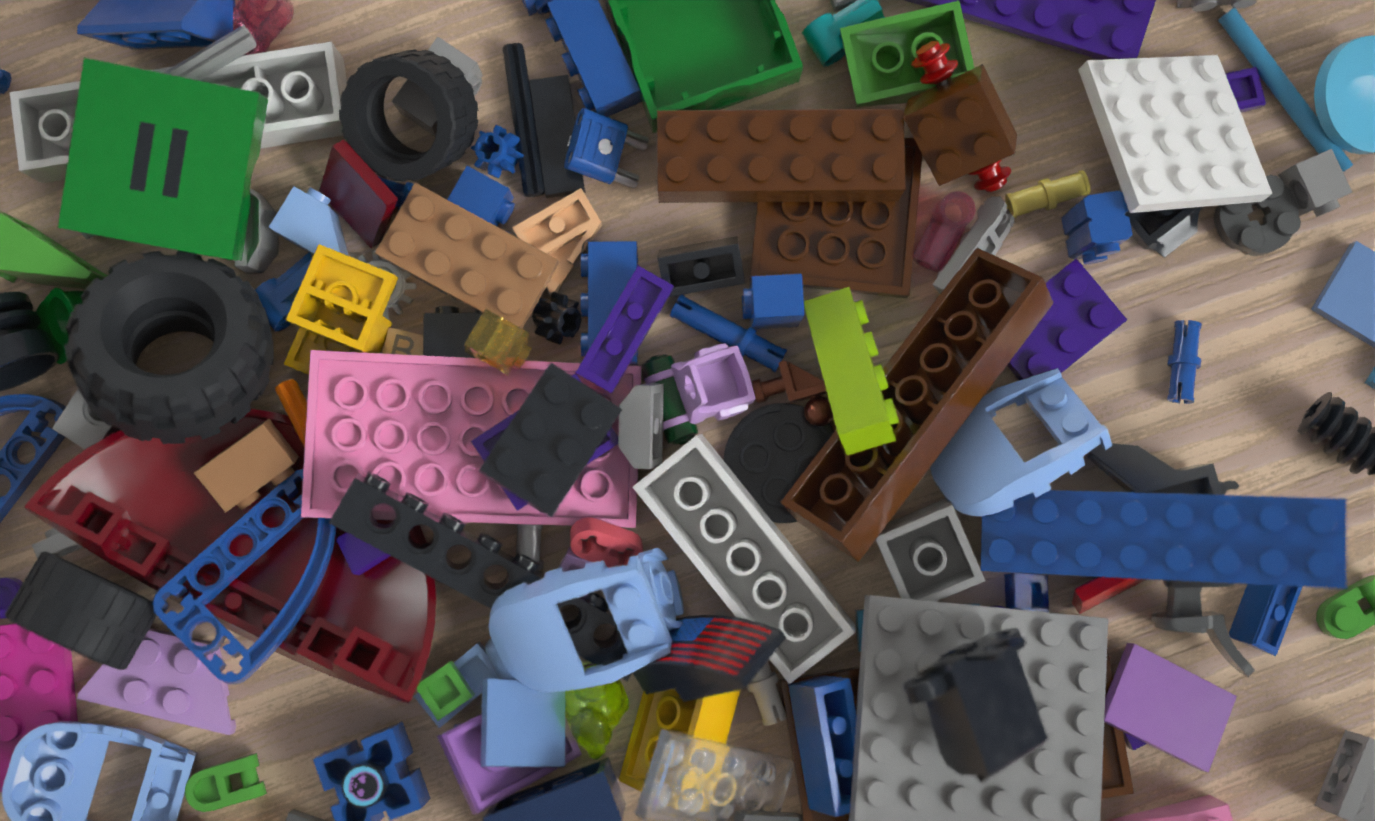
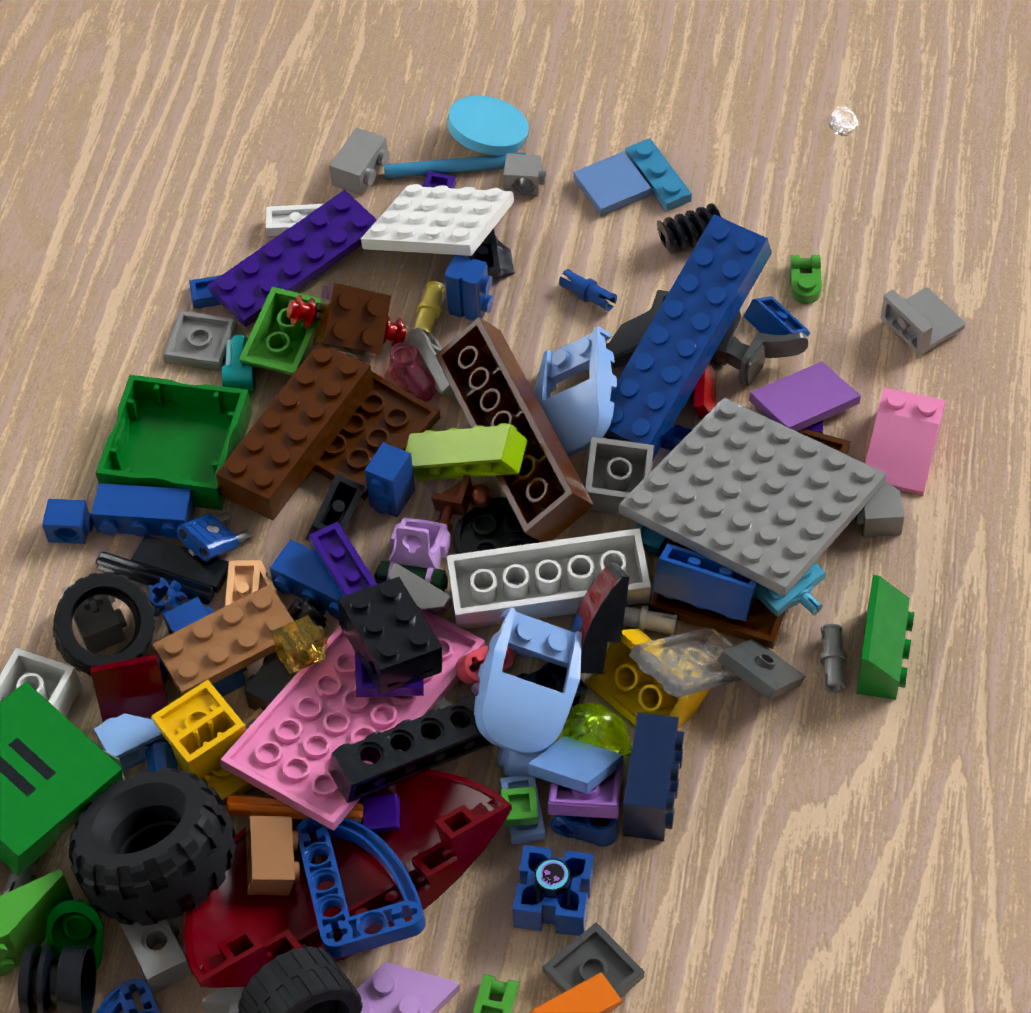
camera: 55 degrees left, 30 degrees down
blue pin [670,295,787,373] -> none
black piece [902,628,1048,783] -> none
dark purple plate [1007,258,1127,381] -> none
dark grey plate [1214,175,1301,256] -> none

